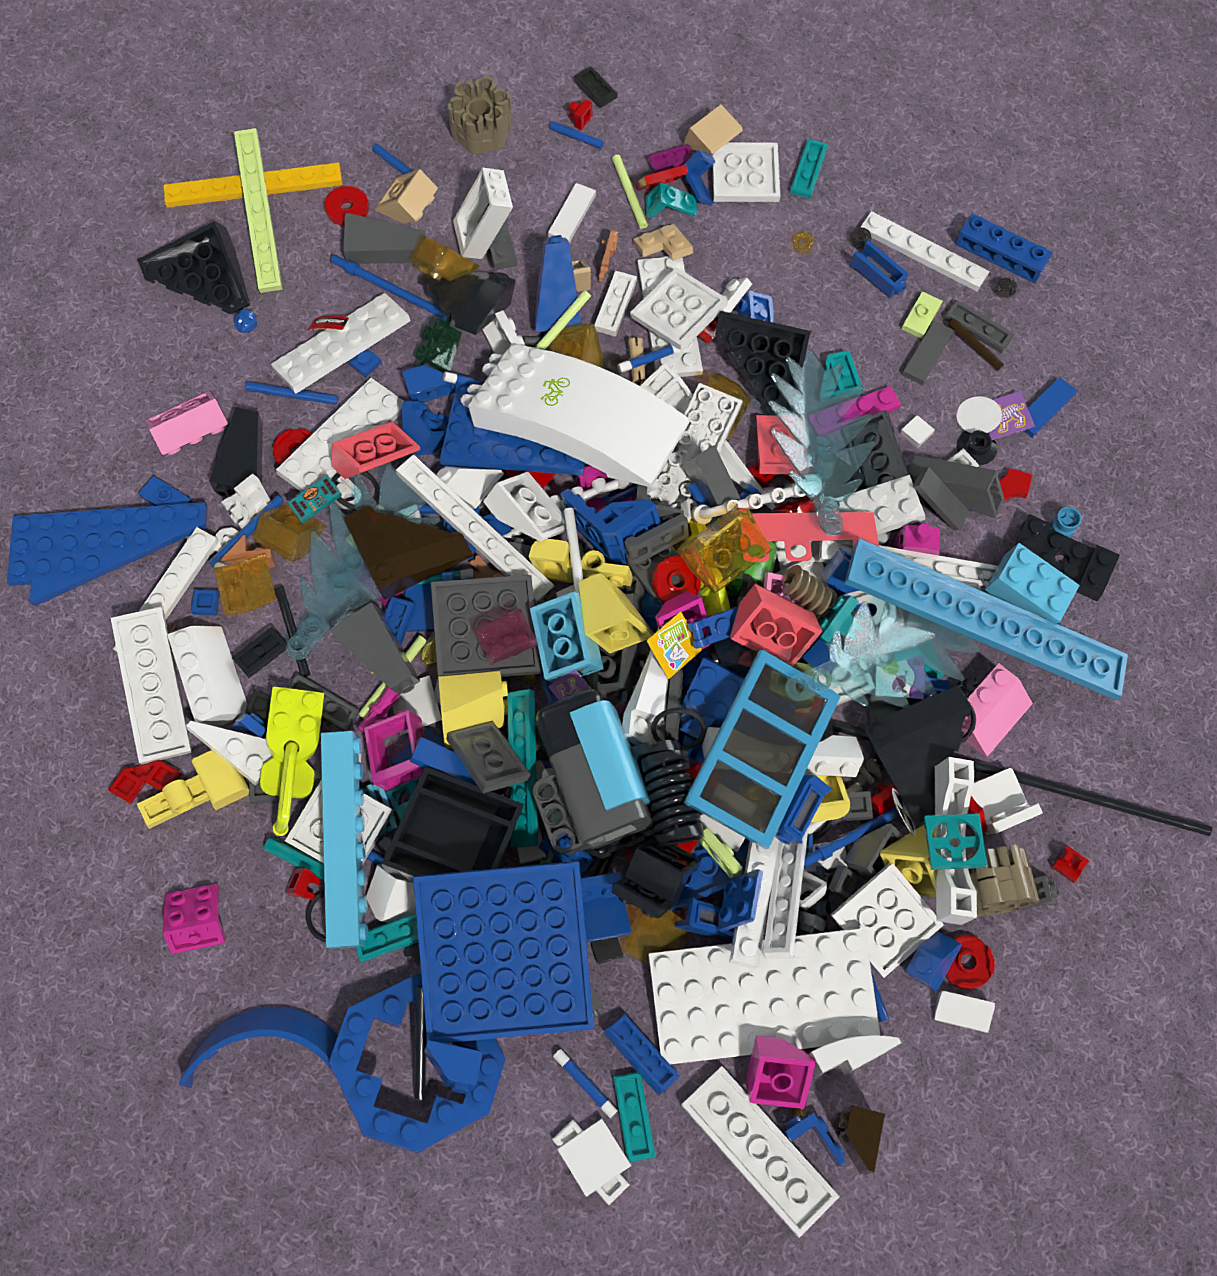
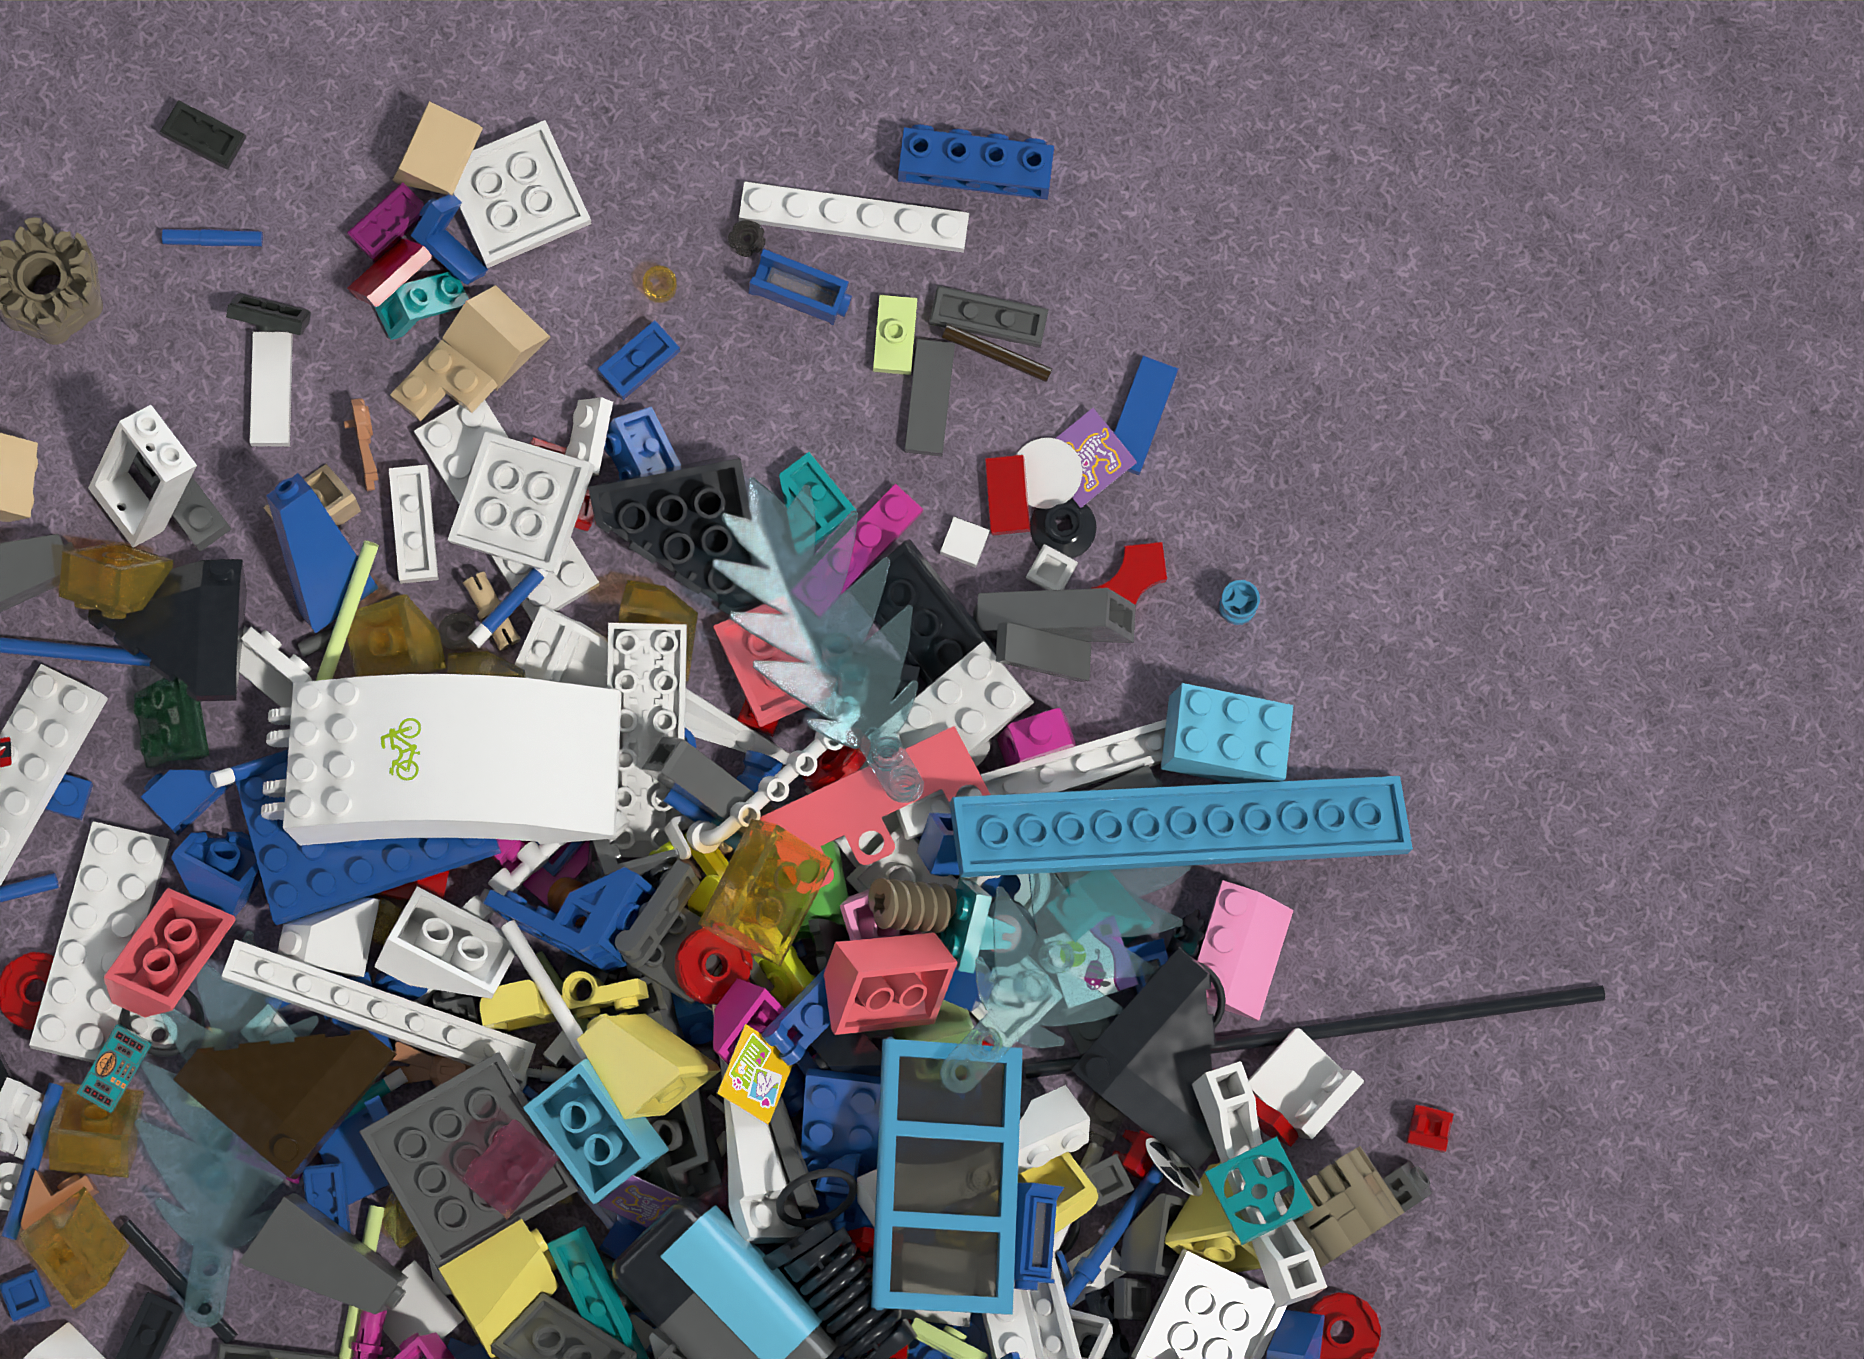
camera: 30 degrees left, 10 degrees up
red tile [568,99,592,131] -> none
yellowish green piece [612,155,648,229] -> none
teal tile [790,139,828,199] -> none
clear smoke plate [994,278,1017,298] -> none
black piece [1014,514,1120,601] -> none
none -> pearl dark grey plate [226,293,311,335]
none -> tan slope [442,285,550,391]
none -> blue plate [597,320,681,400]
none -> red tile [985,455,1031,536]

